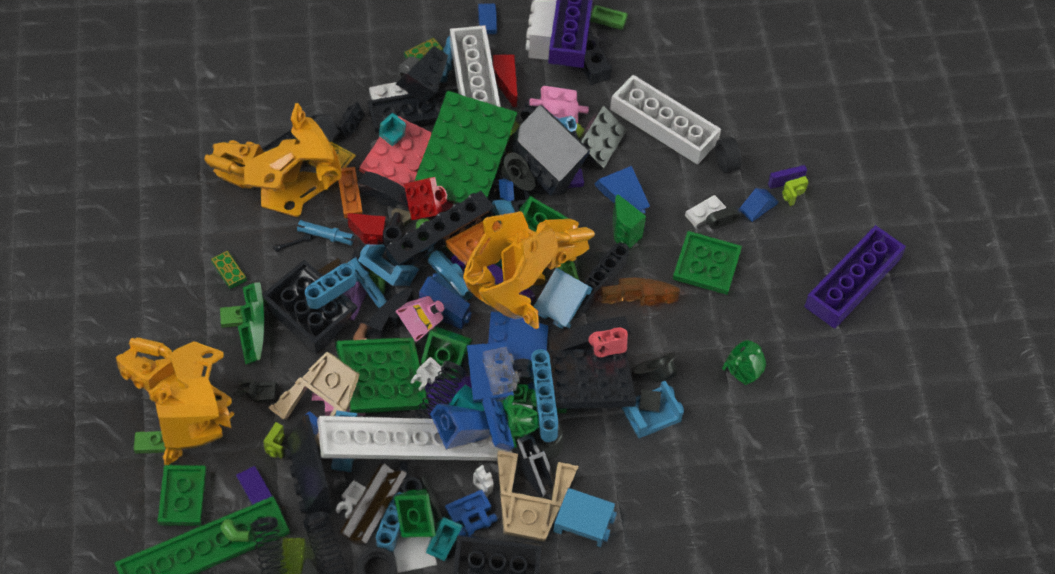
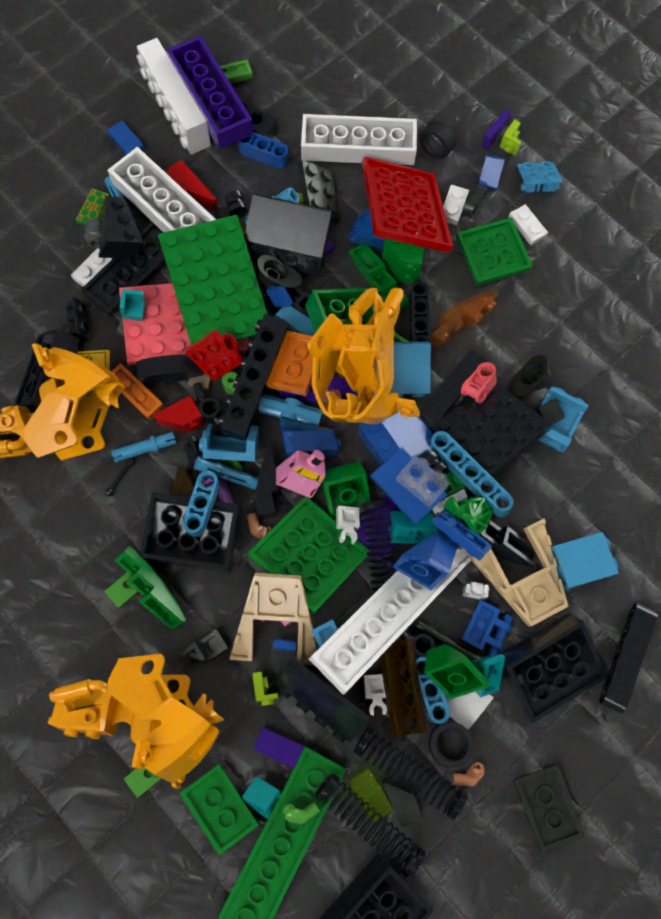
camera: 35 degrees left, 15 degrees up
green tile [211,250,247,289] -> none
bright pink plate [529,86,589,123] -> none
green piece [722,340,766,385] -> none
dark purple brick [804,225,906,329] -> none
none -> blue beam [237,132,289,169]
none -> teal panel [242,777,281,819]
none -> green slope [348,244,409,309]
none -> red plate [361,156,453,253]
none -> white plate [509,204,548,245]
none -> dark azure hinge [517,161,563,193]

